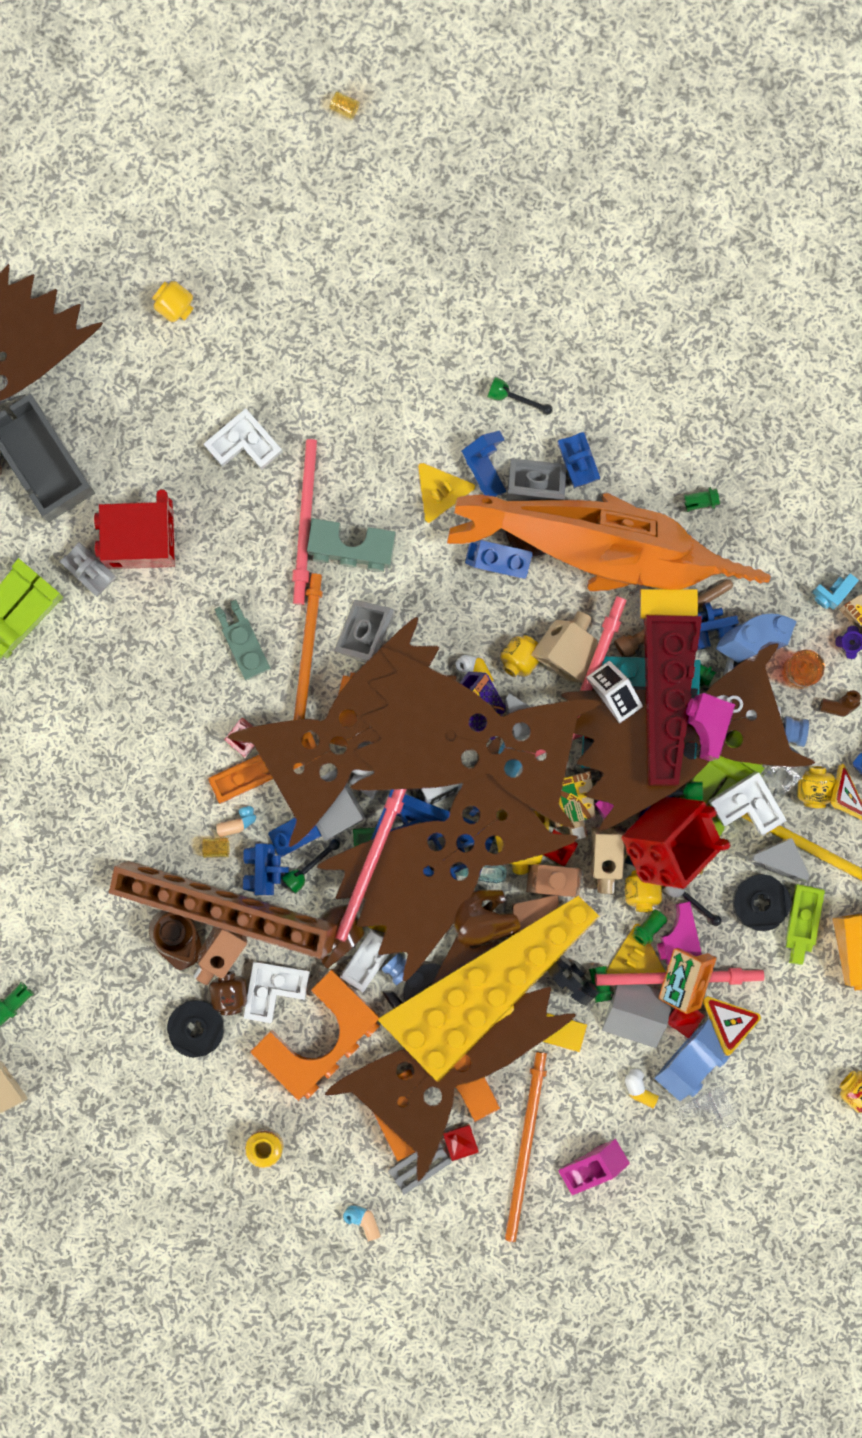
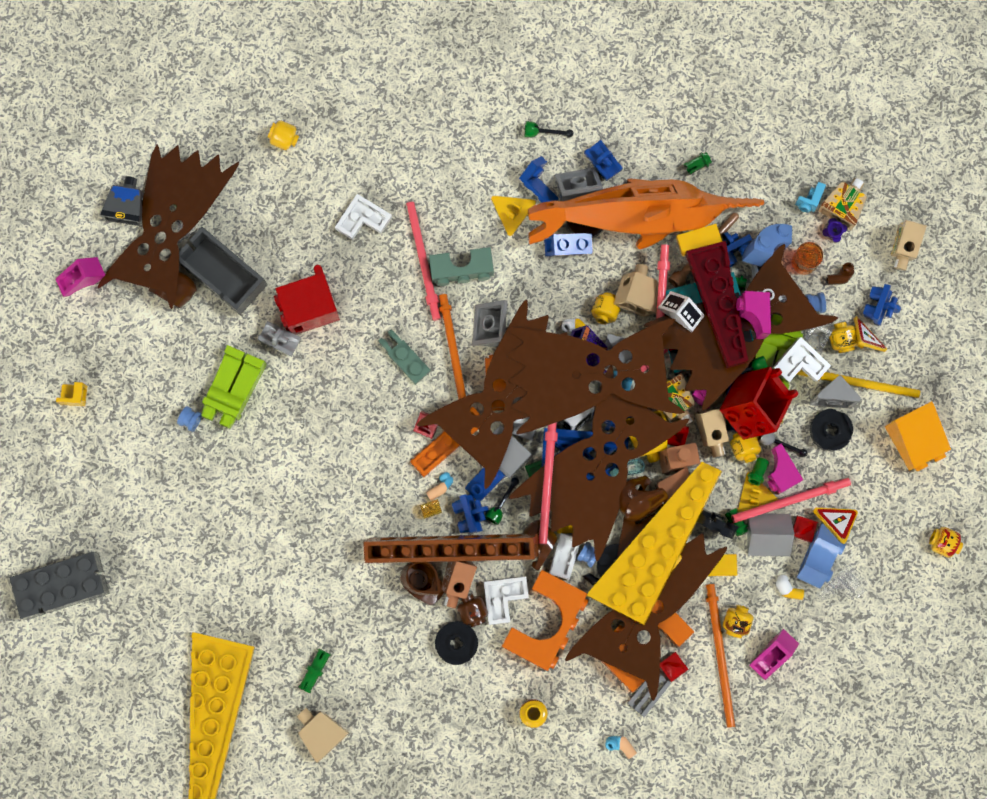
camera: 15 degrees left, 5 degrees down
panel [659,948,717,1014] -> none
lime hinge [785,884,825,965] -> none
none -> yellow head [723,605,754,638]

